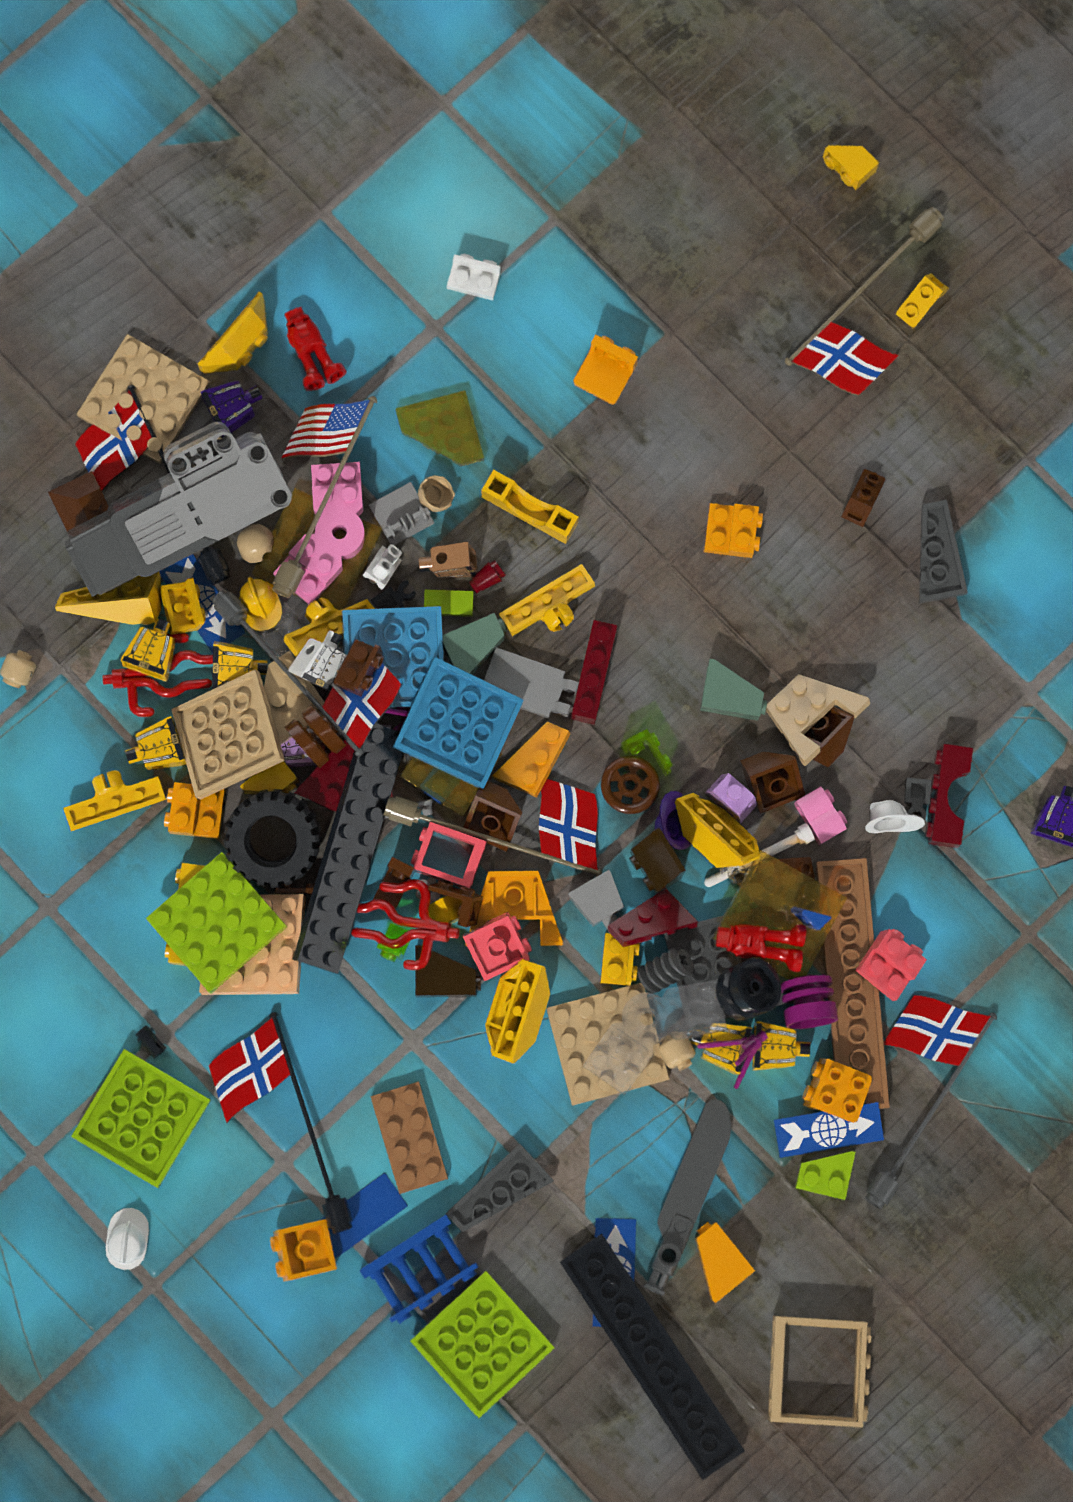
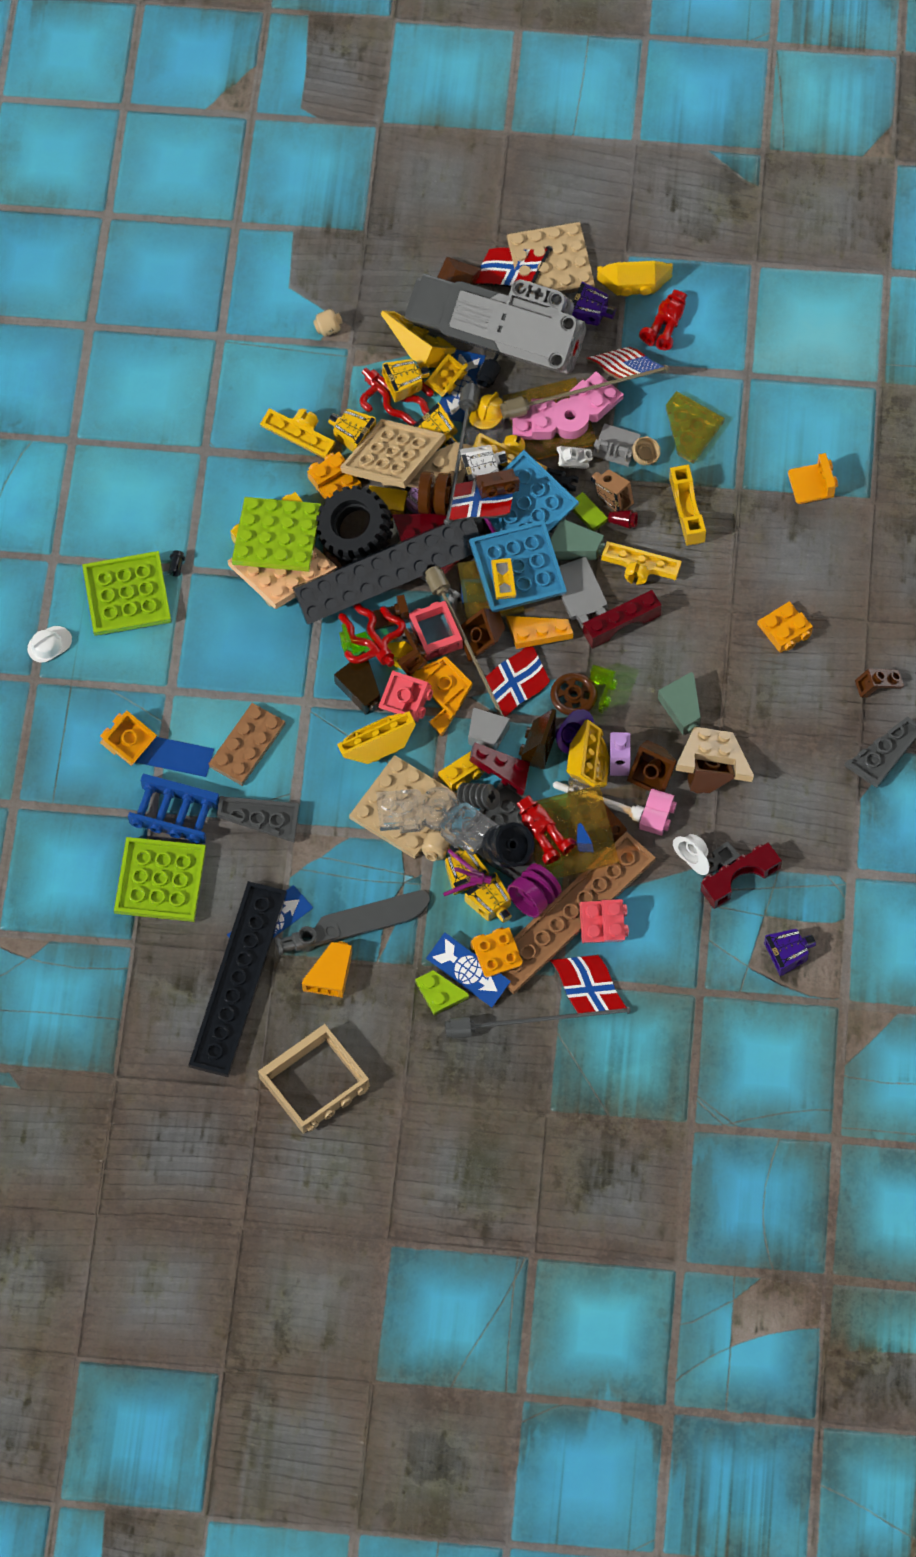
camera: 55 degrees right, 15 degrees down
flag [209,1012,353,1234] -> none
tan hair [237,524,274,563] -> none
white bracket [447,254,501,301] -> none
none -> yellow piece [491,558,516,600]

